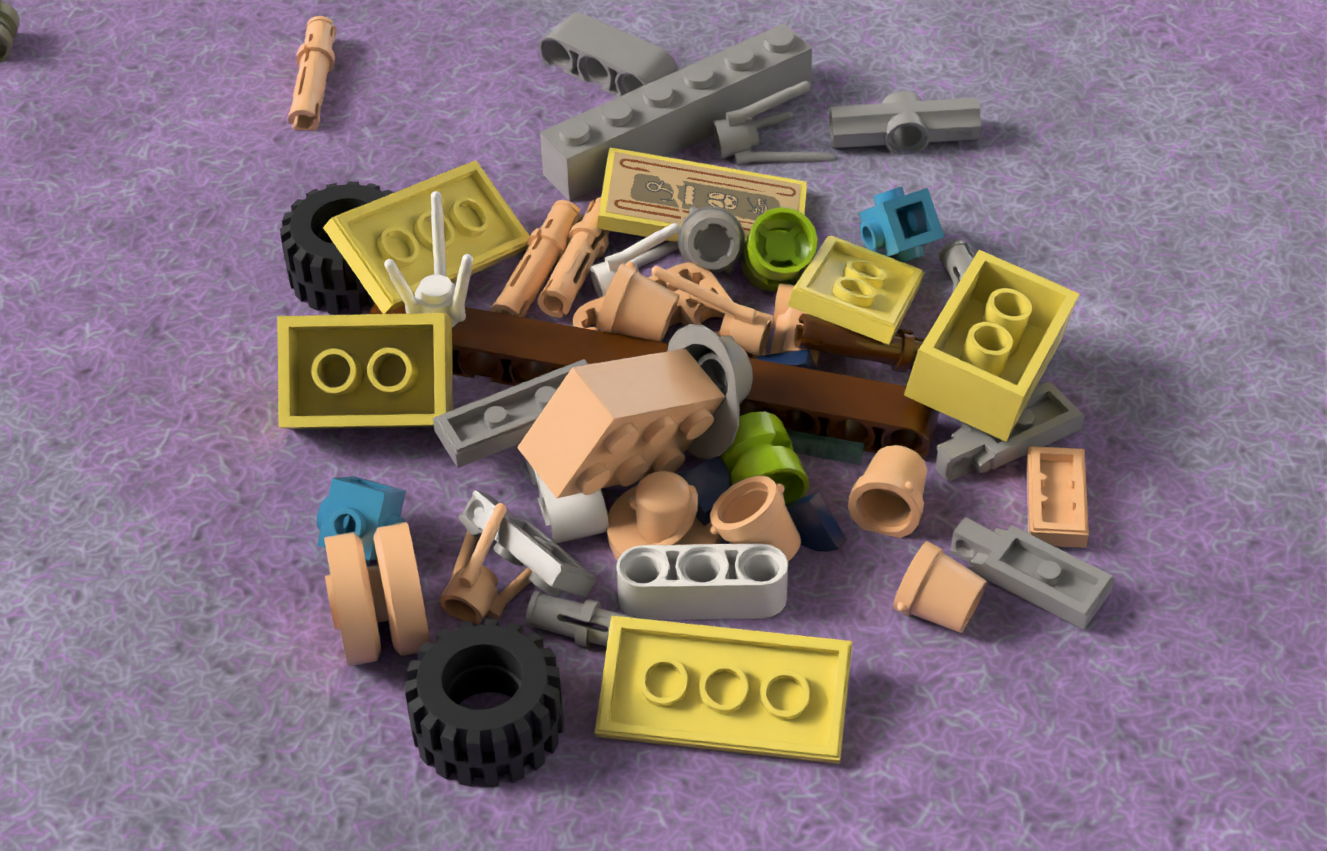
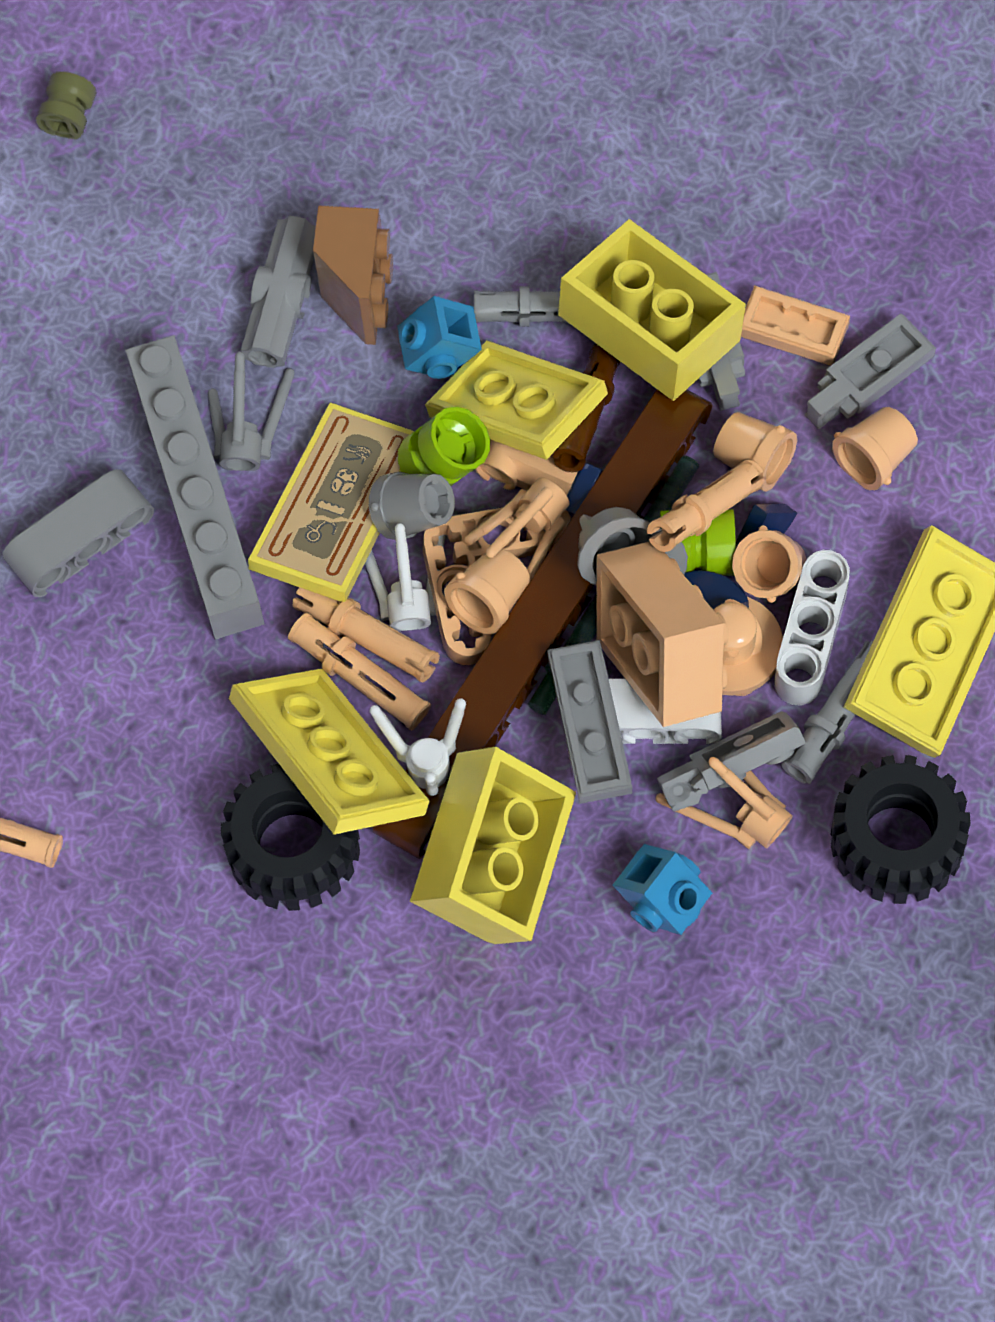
camera: 70 degrees left, 20 degrees up
light nougat wheel [324,522,430,667] -> none
none -> medium nougat slope [313,205,393,345]
none -> light nougat pin [647,459,765,552]

